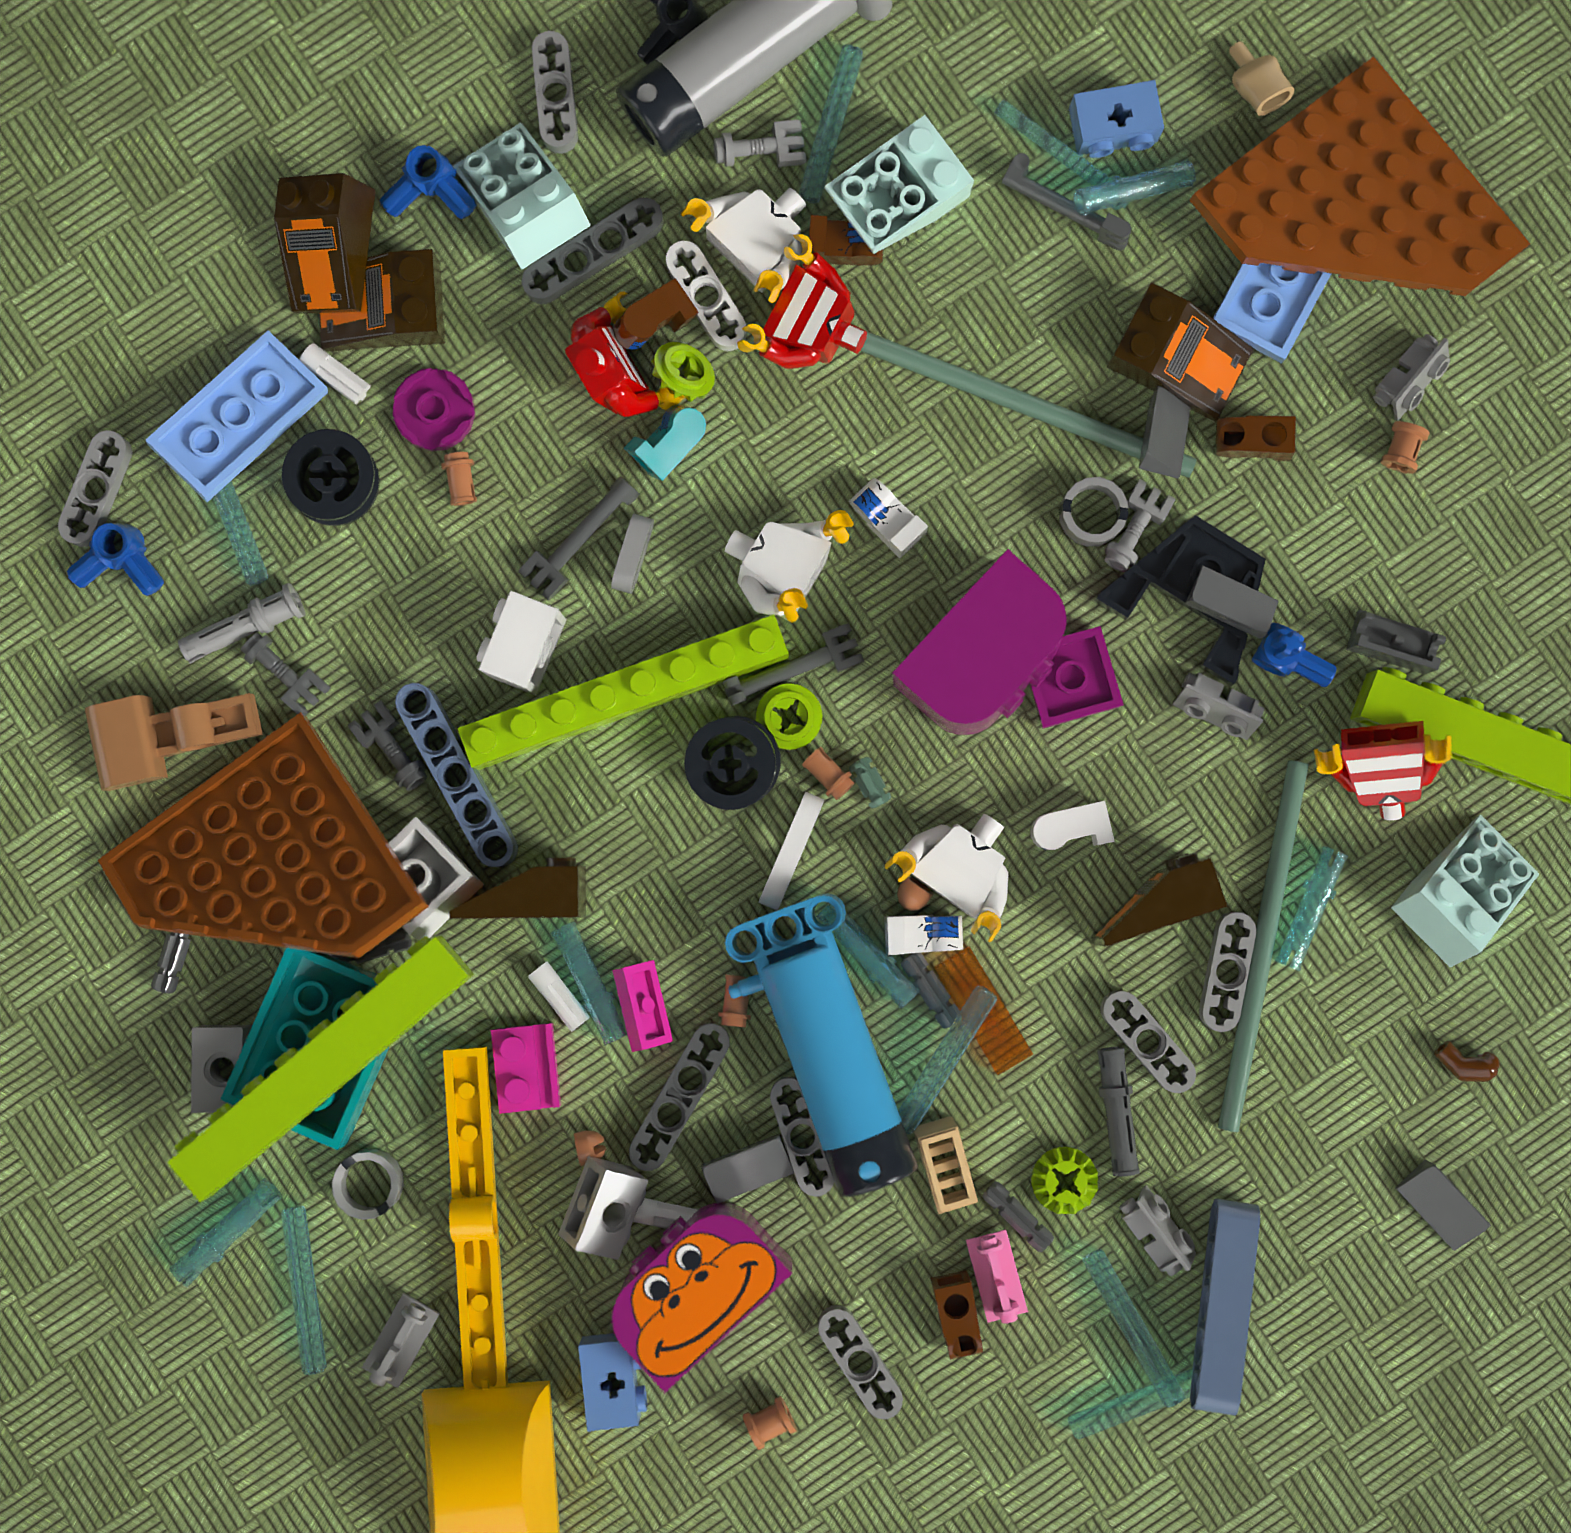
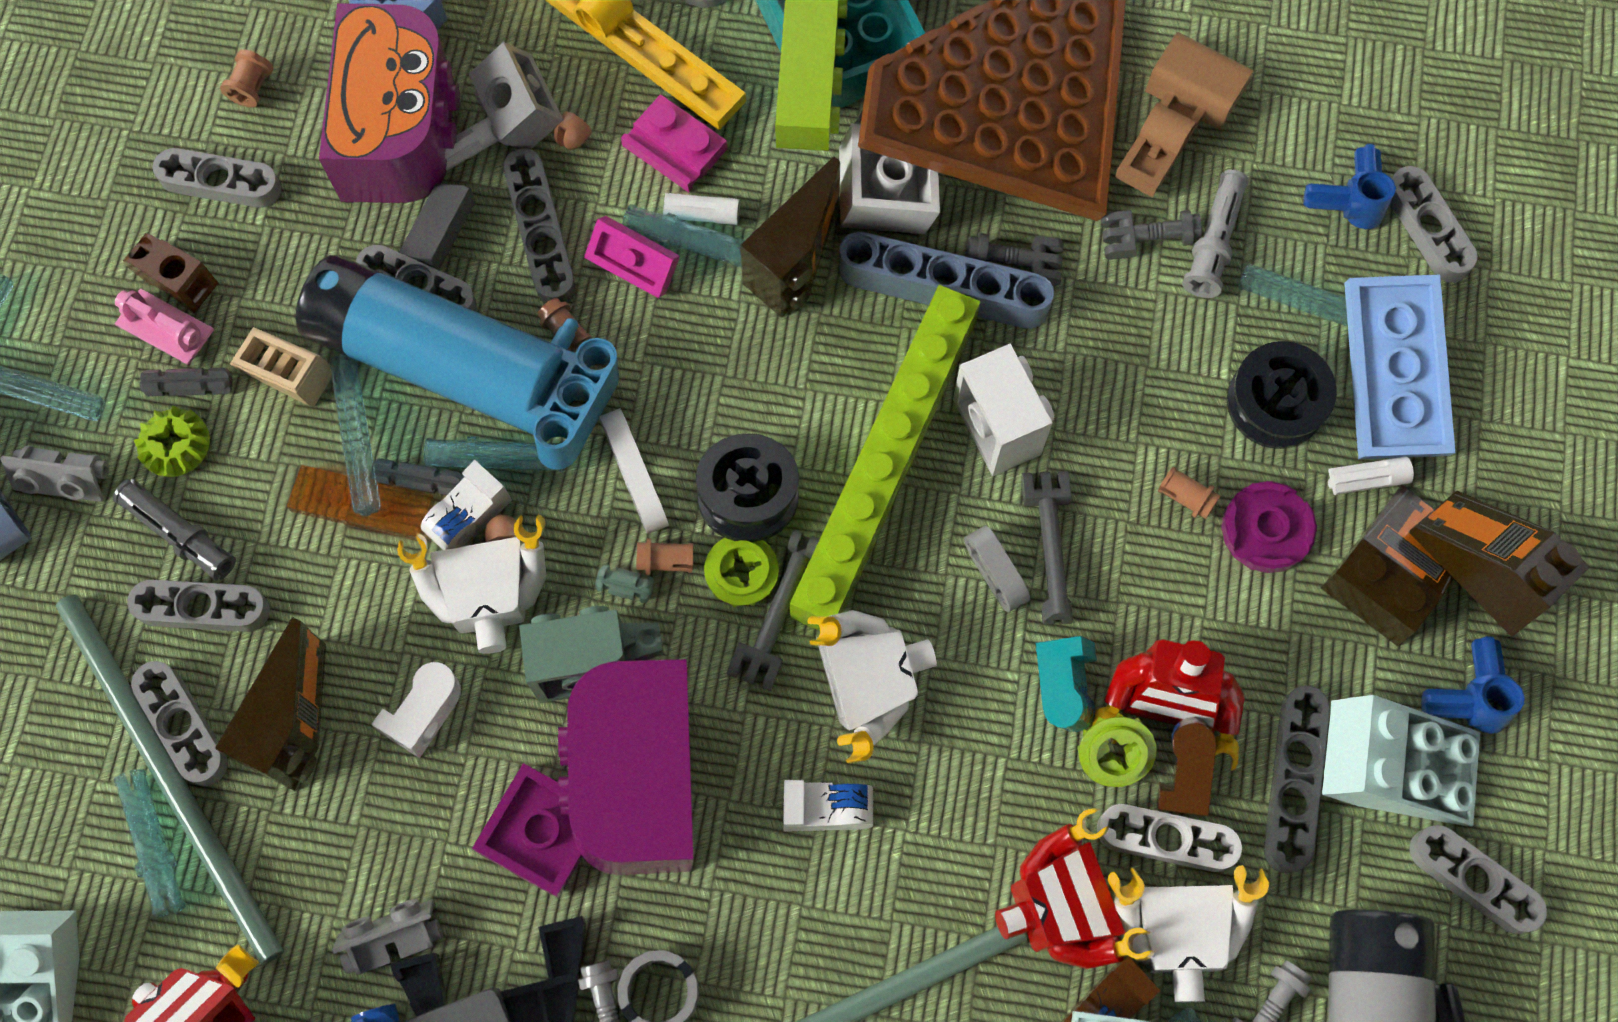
camera: 135 degrees right, 15 degrees down
none -> sand green hinge [519,606,663,703]

